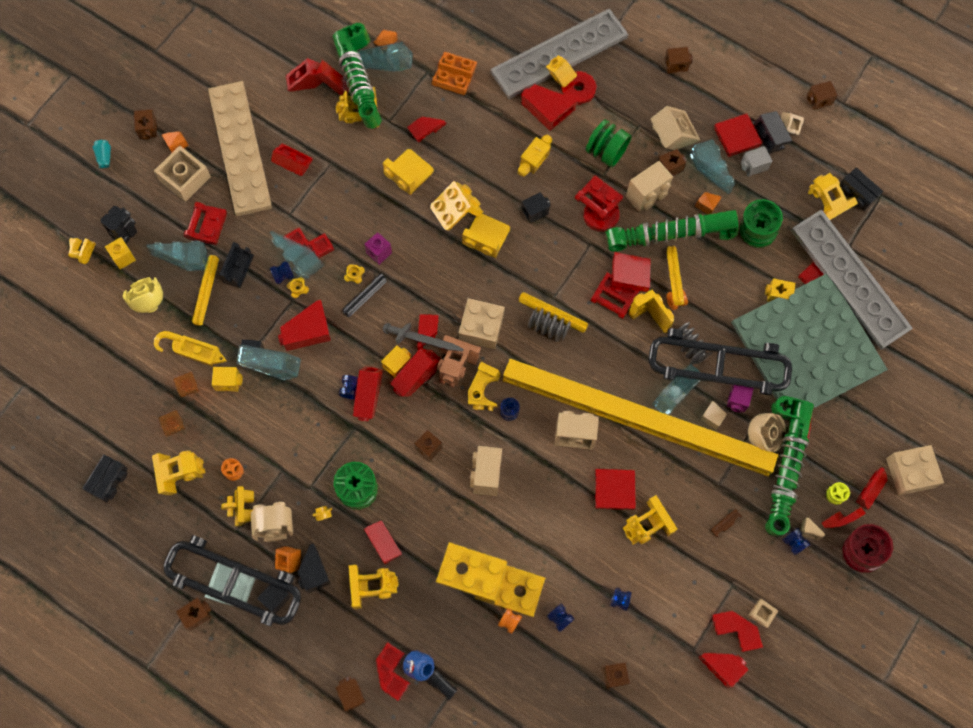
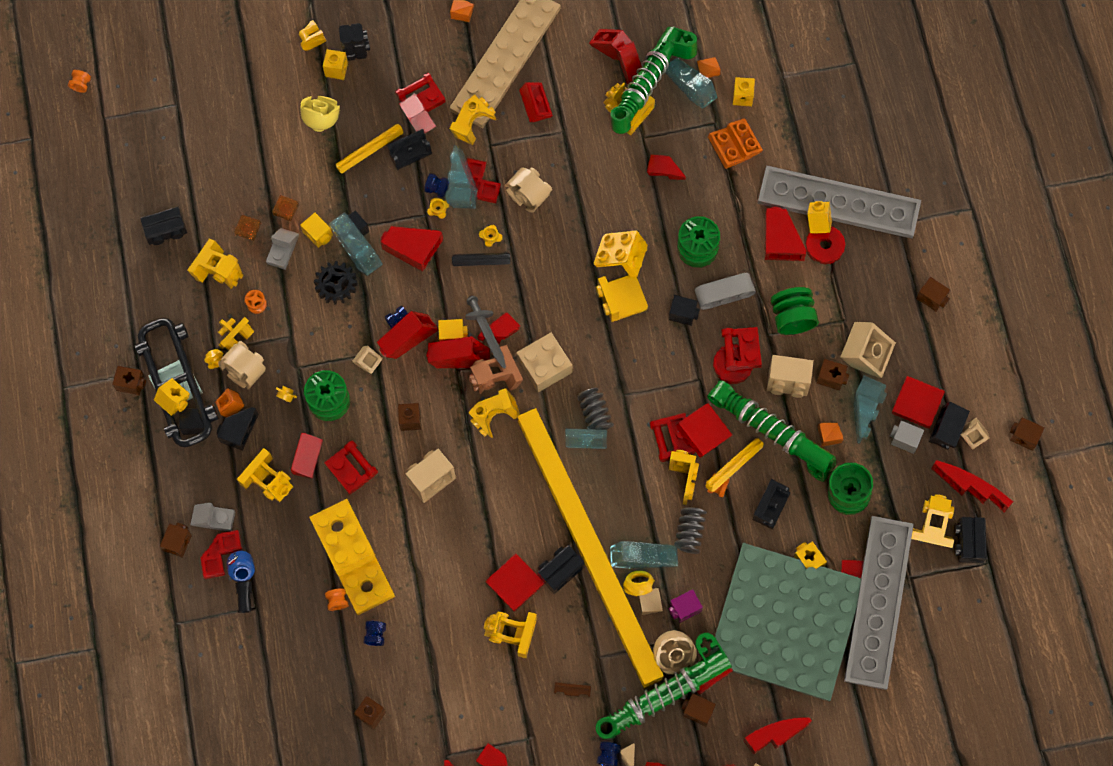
camera: 50 degrees right, 0 degrees up
clear light blue slope [147,241,207,271] -> none
yellow plate [153,331,227,366] -> none
tan brick [154,146,211,202] -> none
magenta brick [364,232,392,265] -> none
yellow bracket [383,149,434,195] -> none
clear blue wheel [500,397,520,421] -> none
yellow piece [518,134,552,177] -> none
yellow axle [519,292,588,333] -> none
tan brick [554,411,599,450] -> none
clear blue wheel [611,587,632,611] -> none
black bar [648,328,792,395] -> none
neon yellow wheel [826,482,850,505] -> none
none -> yellow brick [154,378,190,416]
none -> light grey slope [190,503,236,531]
none -> yellow plate [204,349,224,369]
none -> light grey slope [266,228,299,270]
none -> black gear [314,261,358,305]
none -> red plate [324,440,378,495]
none -> tan slope [352,346,383,374]
none -> slope [399,94,436,133]
none -> yellow tile [449,95,496,145]
none -> tan brick [505,167,552,212]
none -> black brick [537,545,585,594]
none -> clear light blue plate [565,429,607,449]
none -> yellow piece [623,571,655,596]
none -> green wheel [677,216,720,268]
none -> reddish brown brick [681,693,716,727]
none -> light grey beam [695,273,756,310]
none -> yellow brick [733,77,755,107]
none -> red slope [743,717,812,755]
none -> black hinge [752,479,791,530]
none -> red slope [931,460,1014,513]

